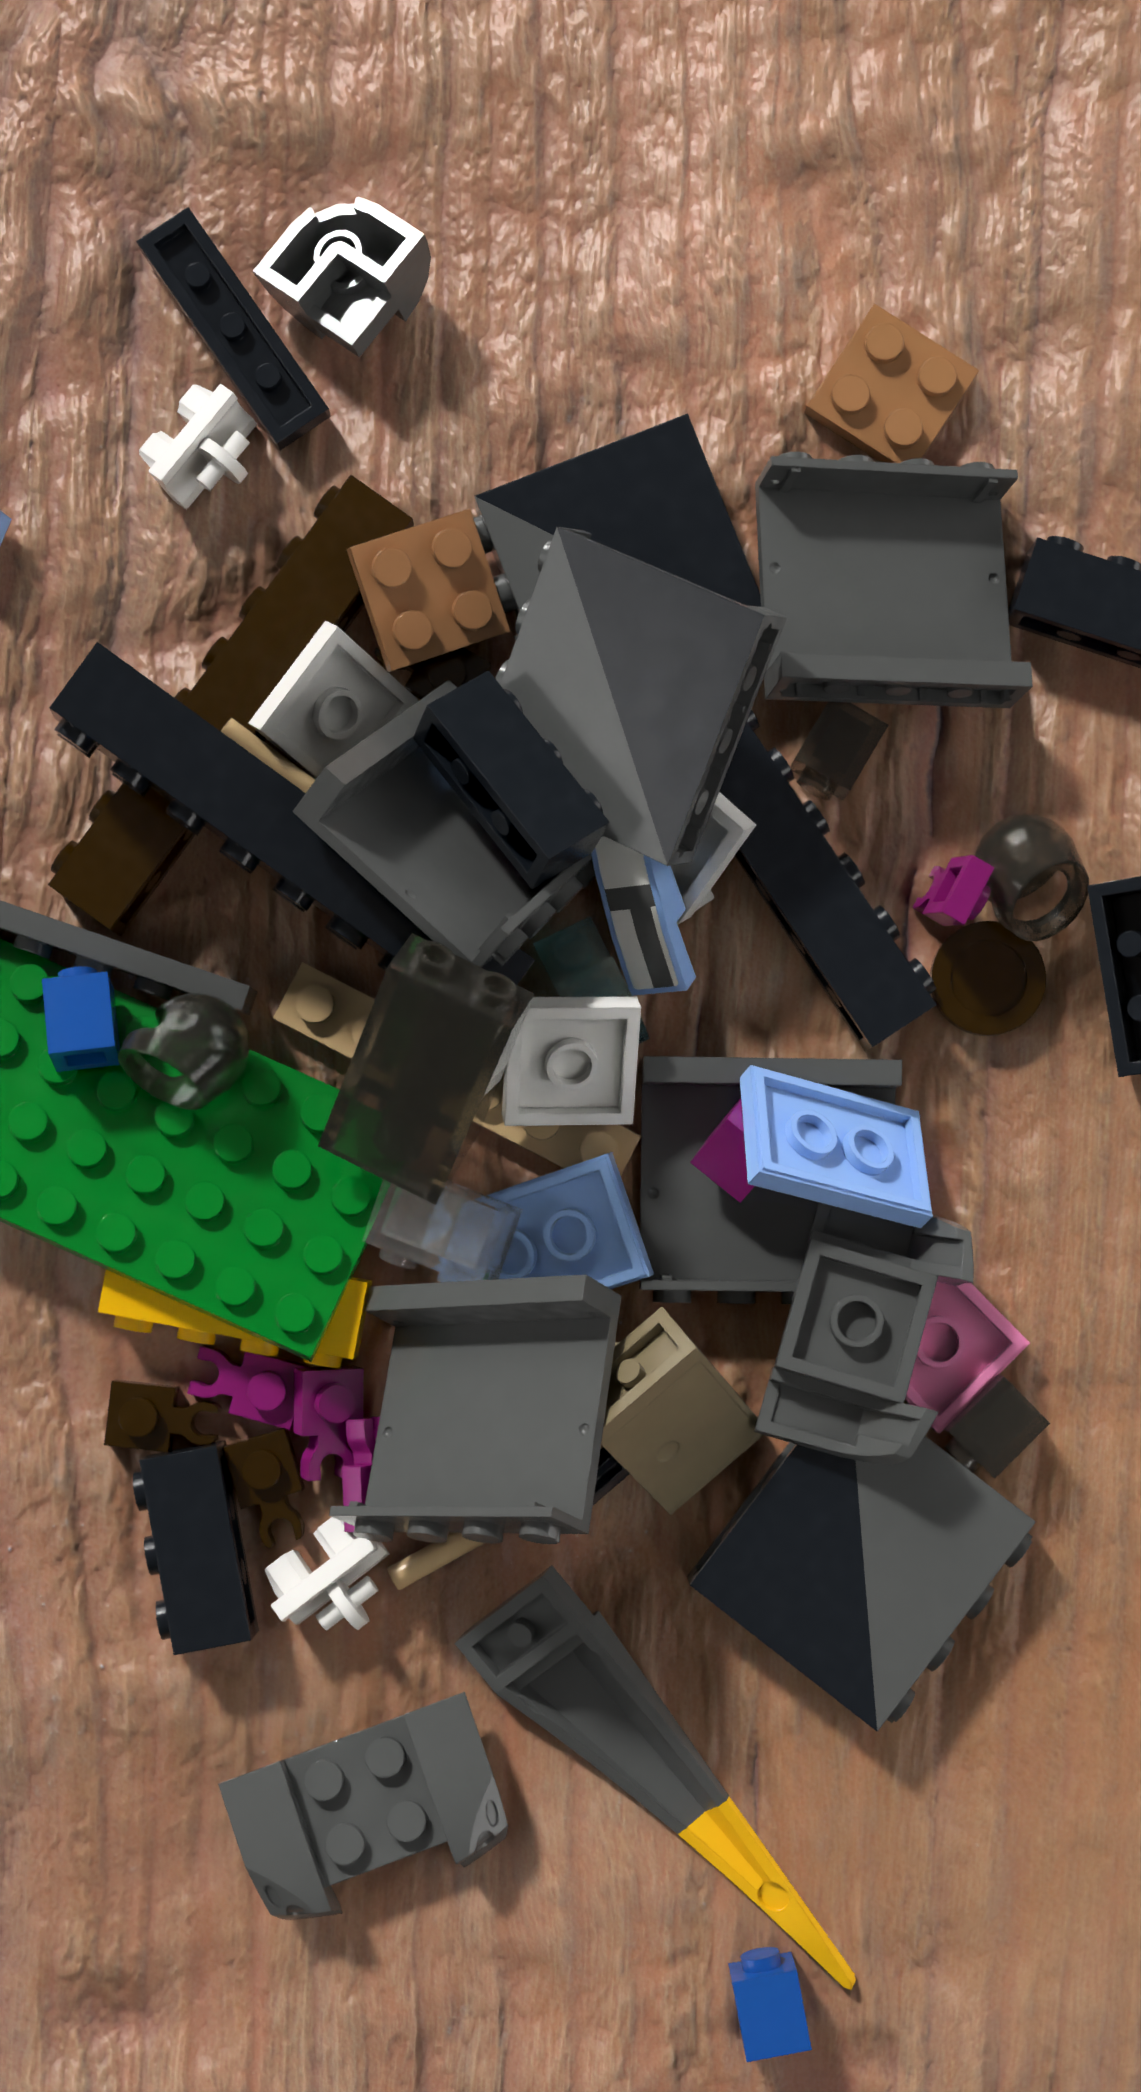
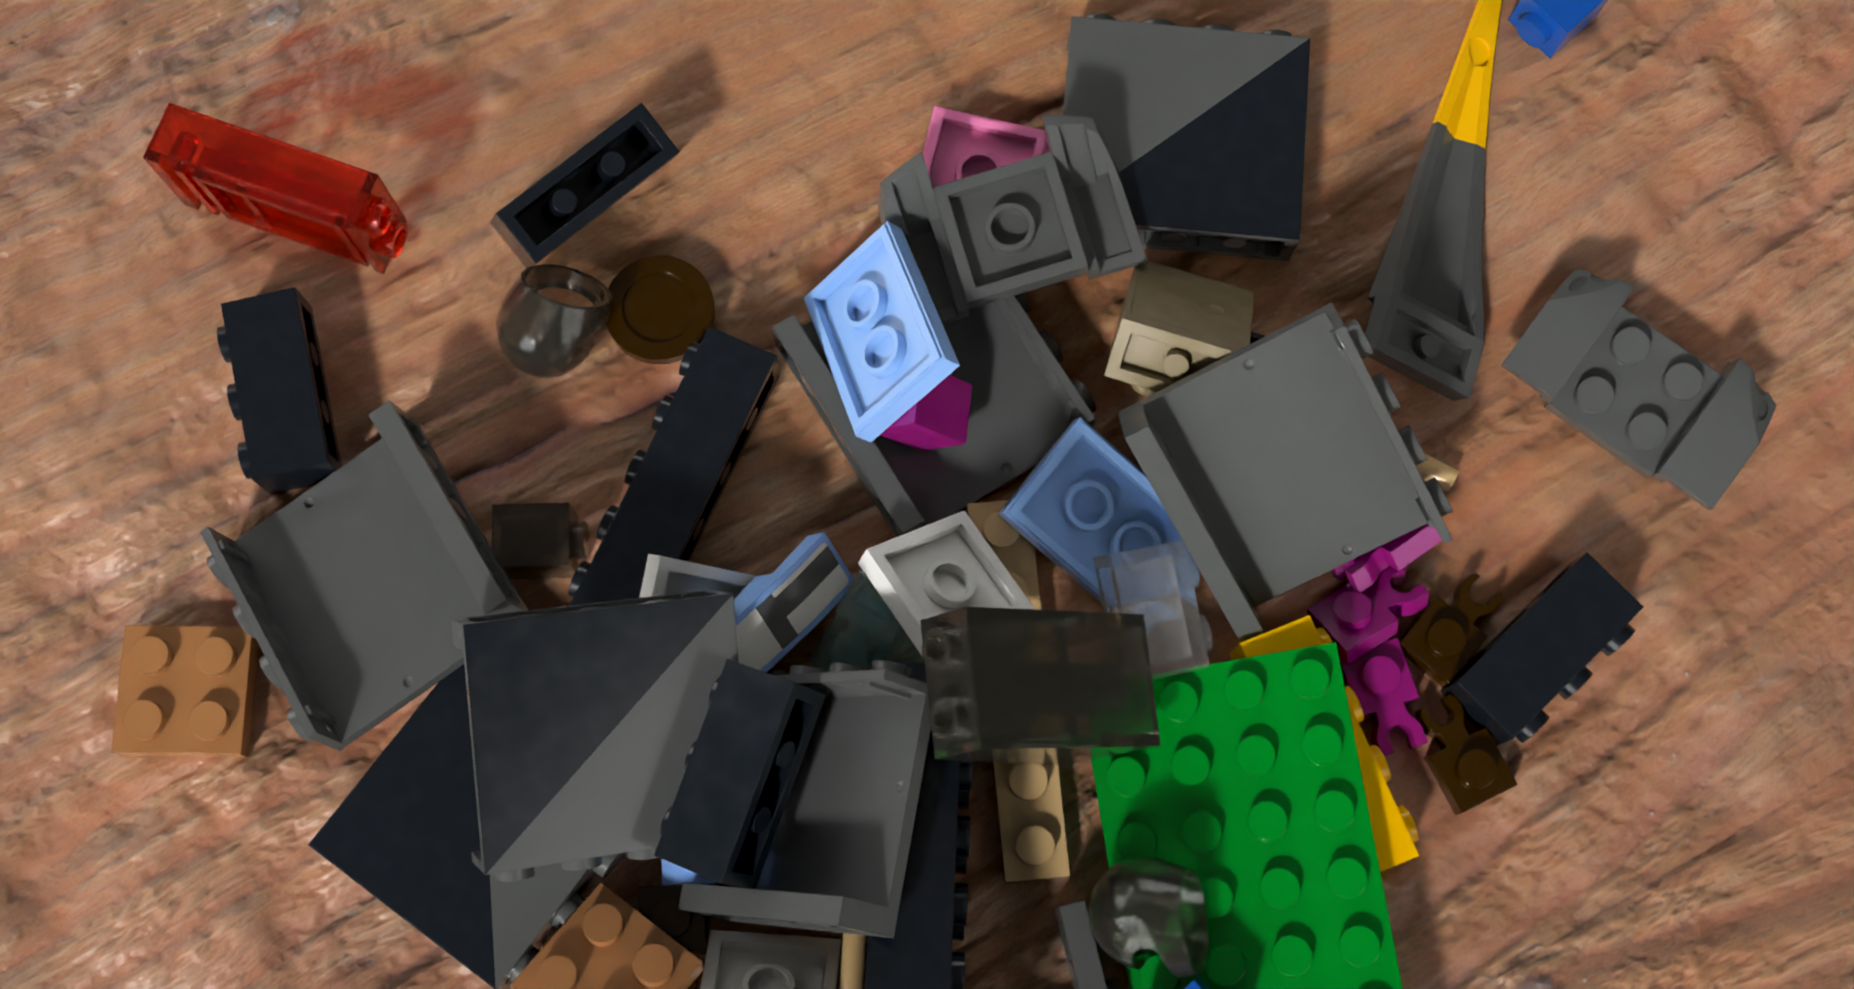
camera: 125 degrees left, 10 degrees down
white hips [265,1517,390,1631] -> none
magenta plate [912,855,995,926] -> none
clear smoke brick [943,1375,1050,1478] -> none

